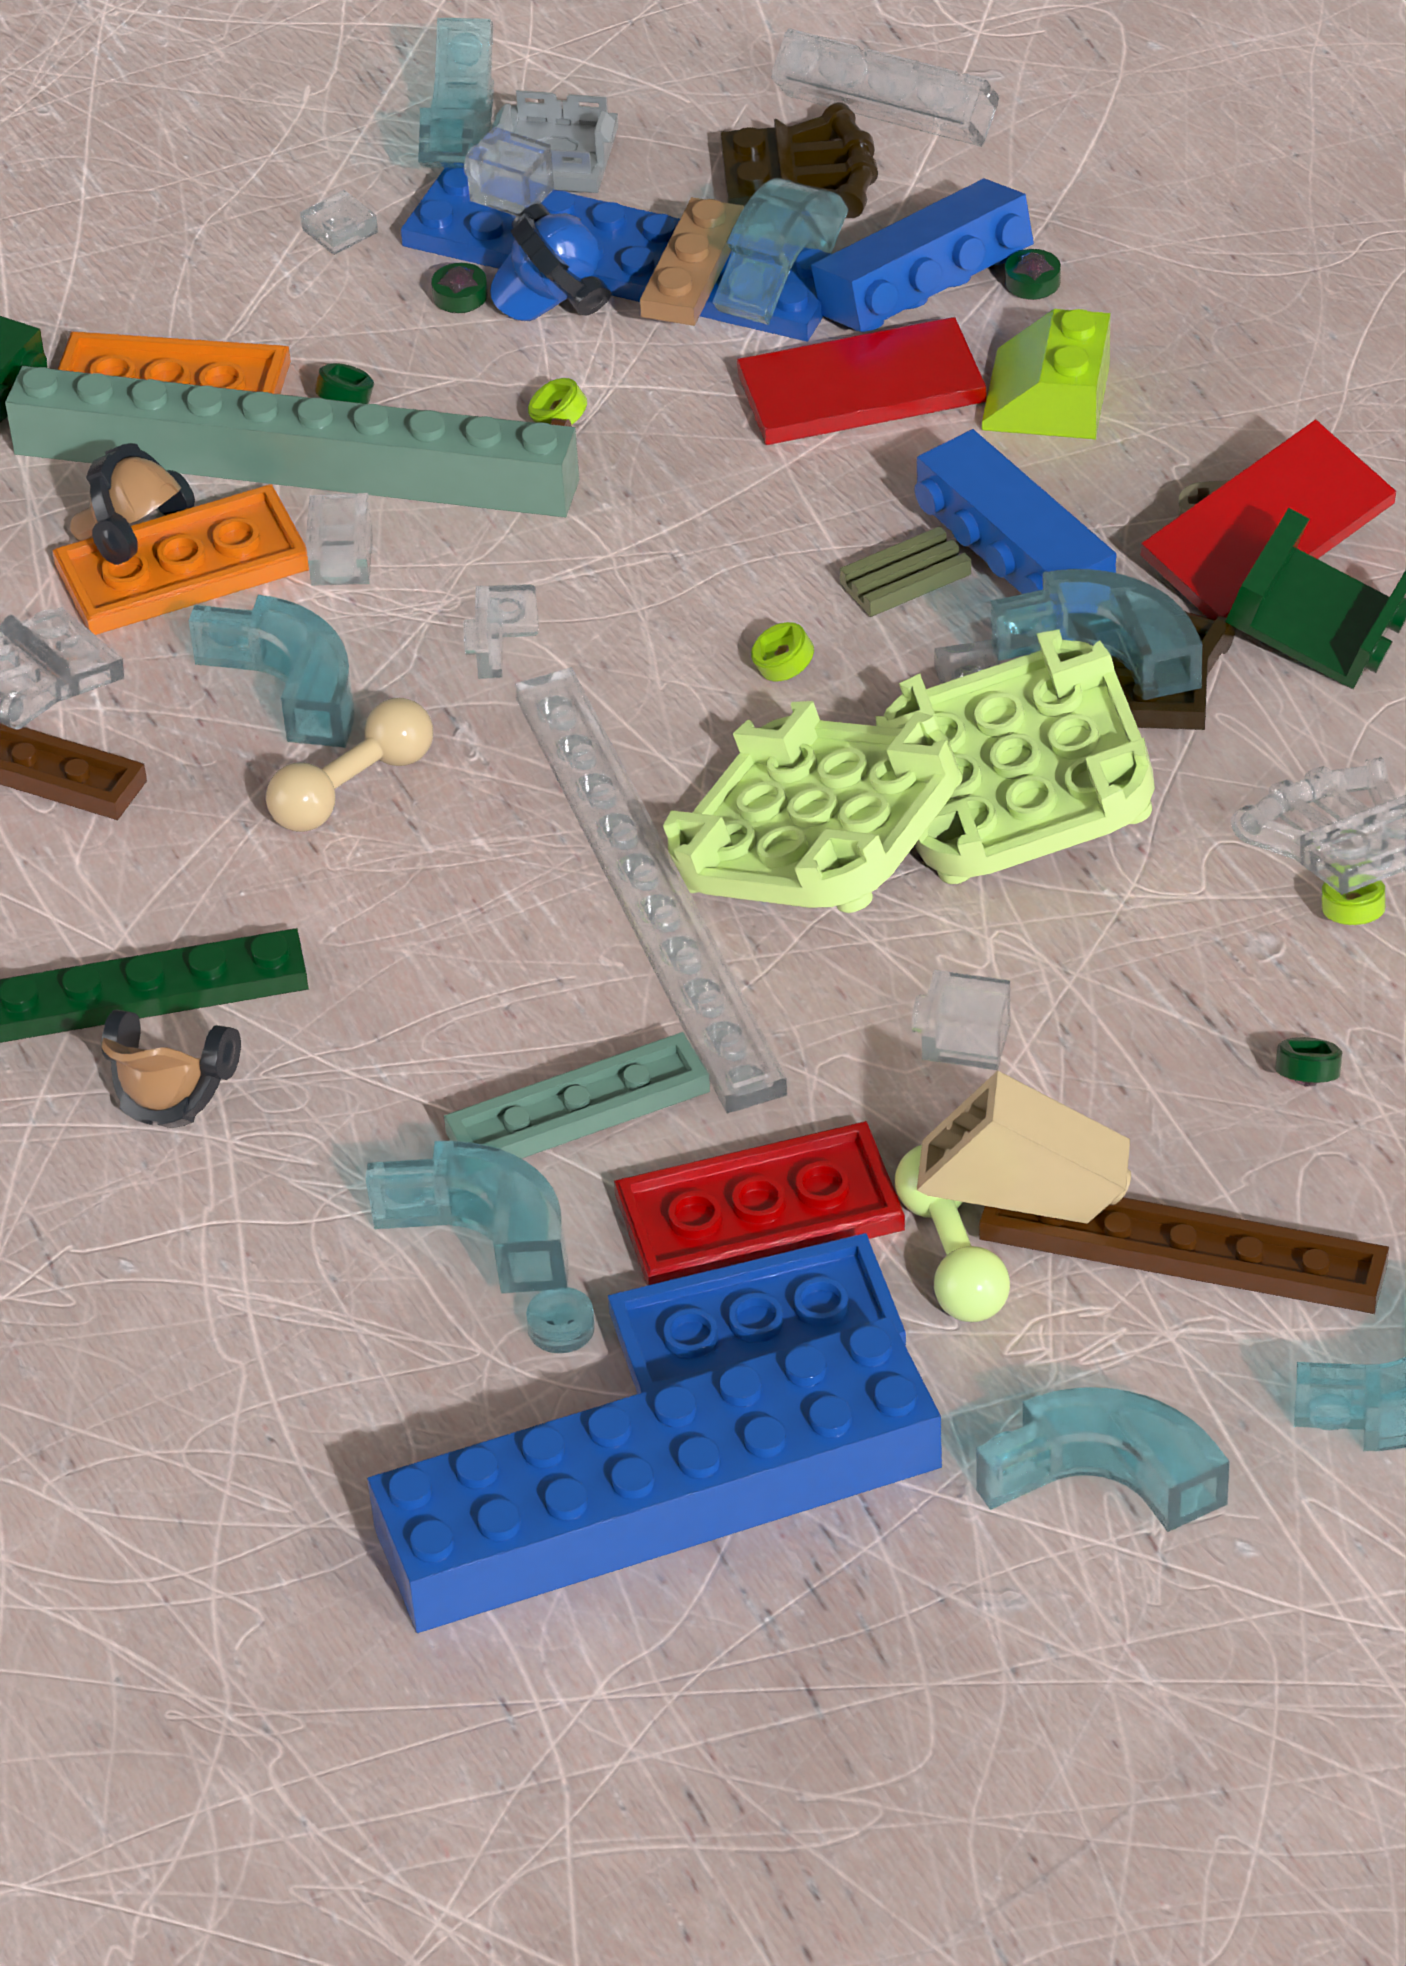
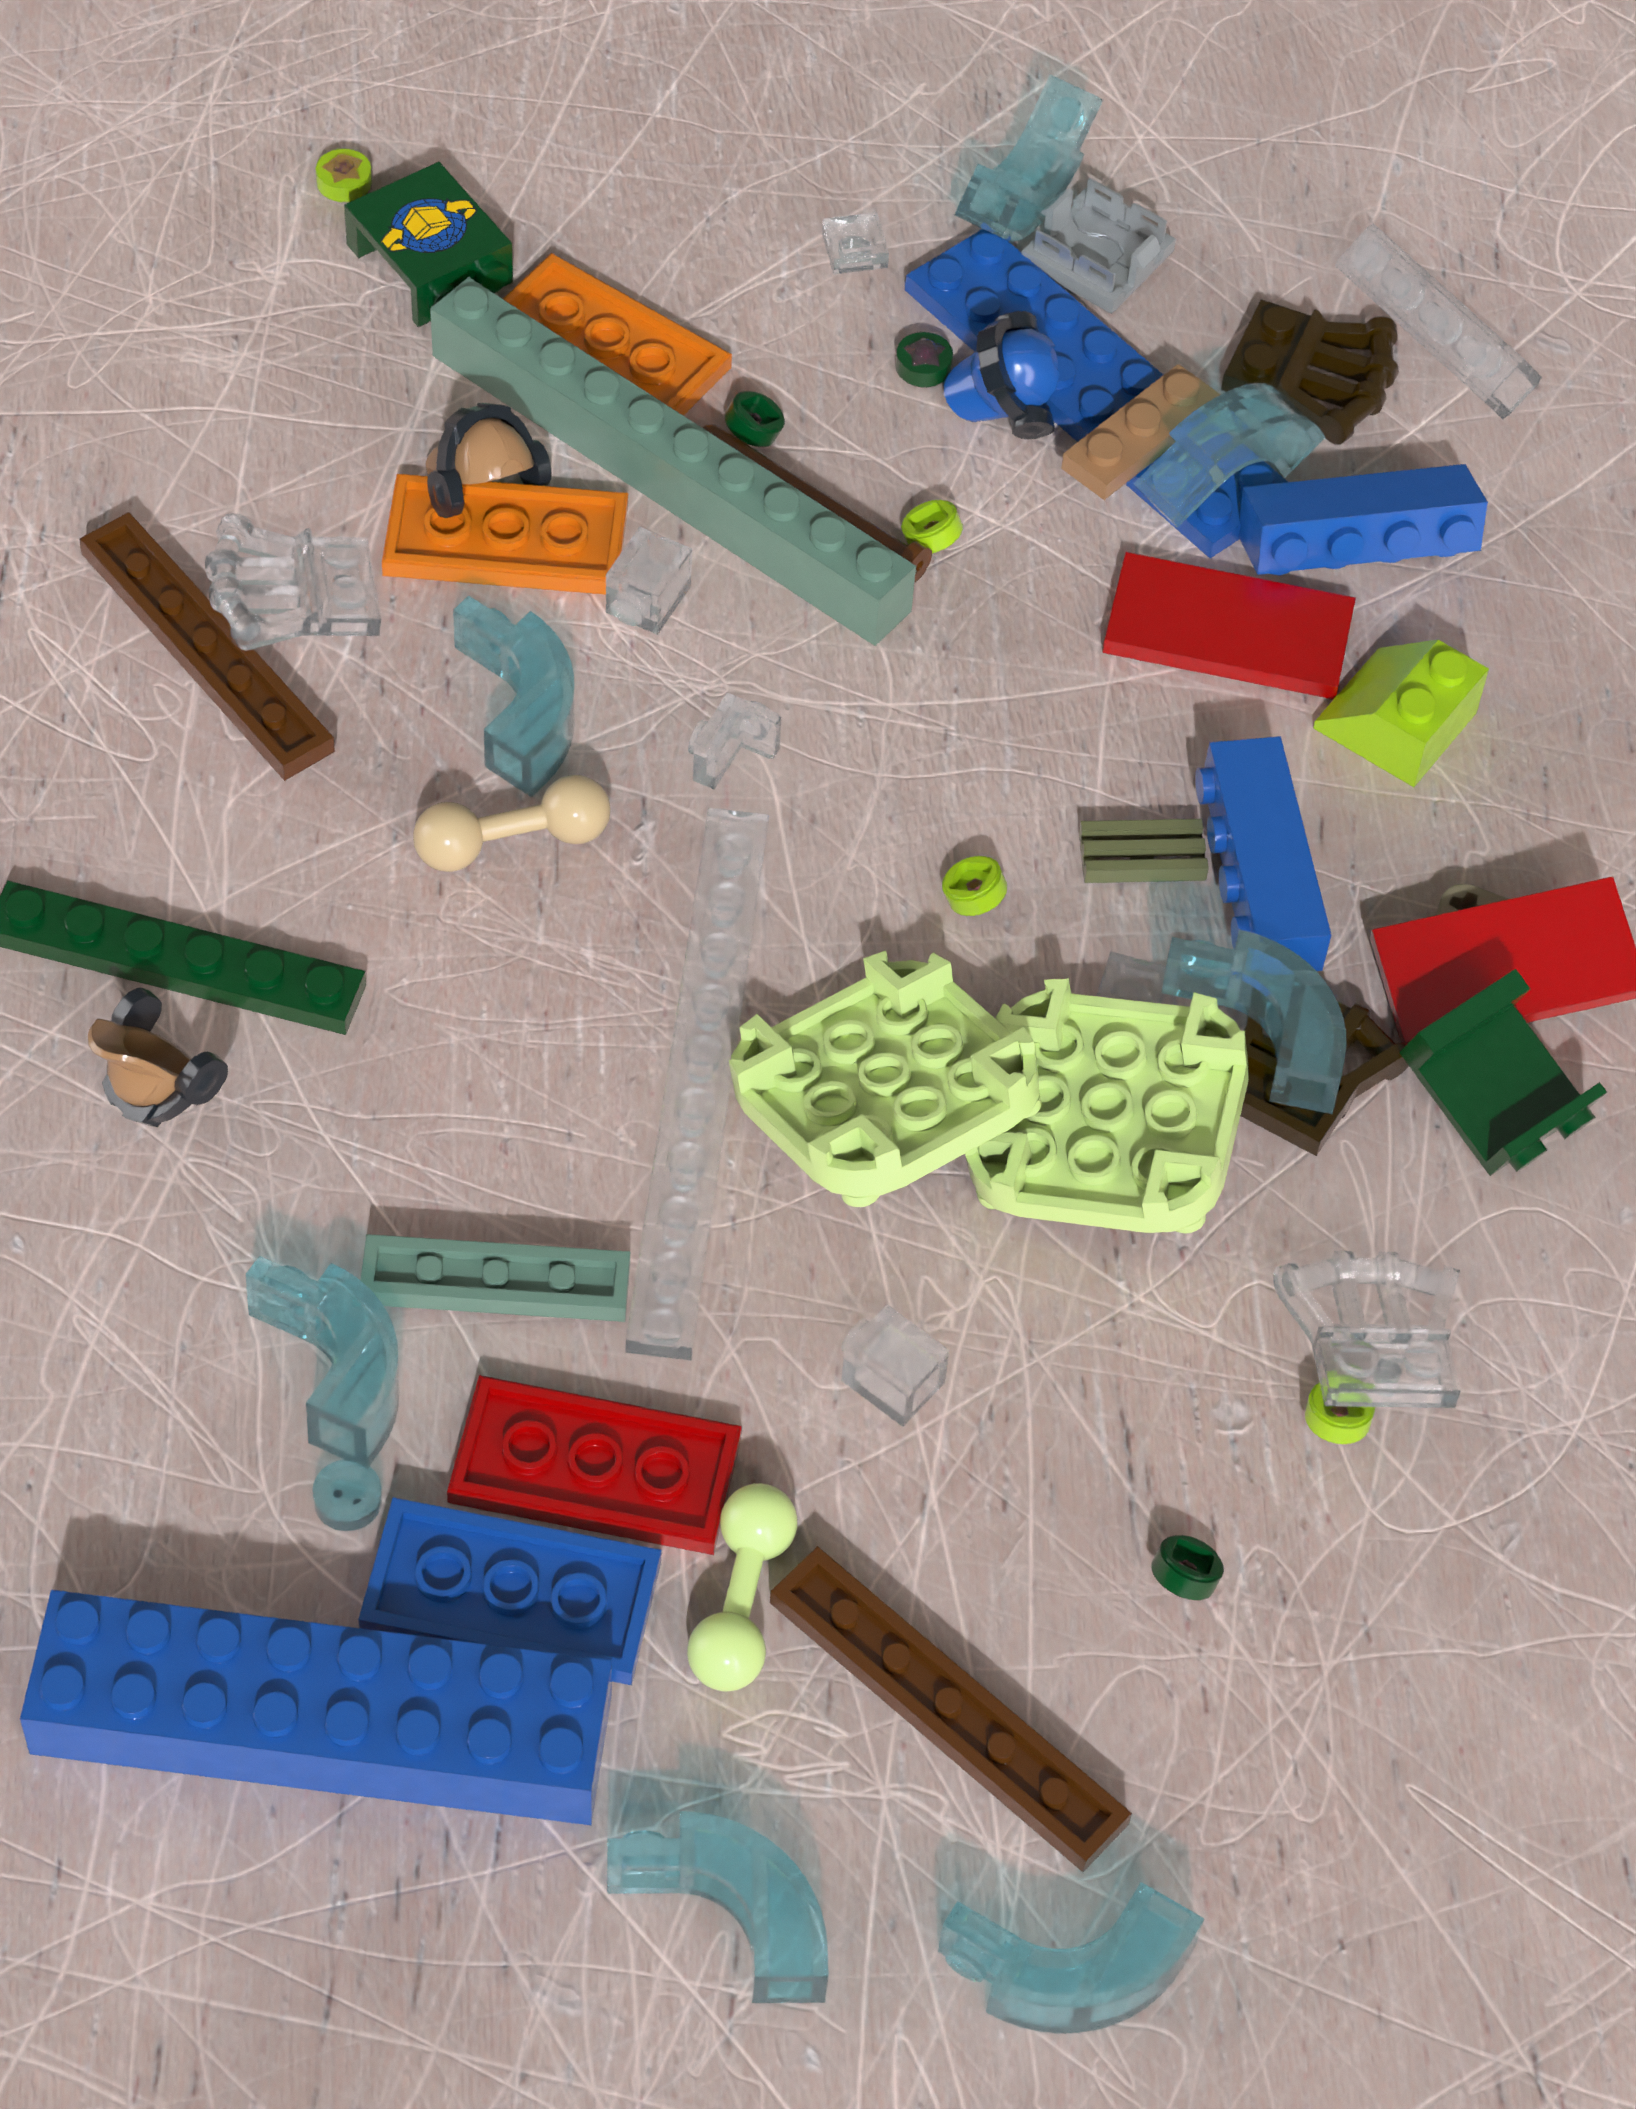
camera: 20 degrees right, 10 degrees up
clear brick [464,126,554,216] -> none
tan slope [917,1070,1131,1223] -> none
dark green tile [1005,249,1061,300] -> none

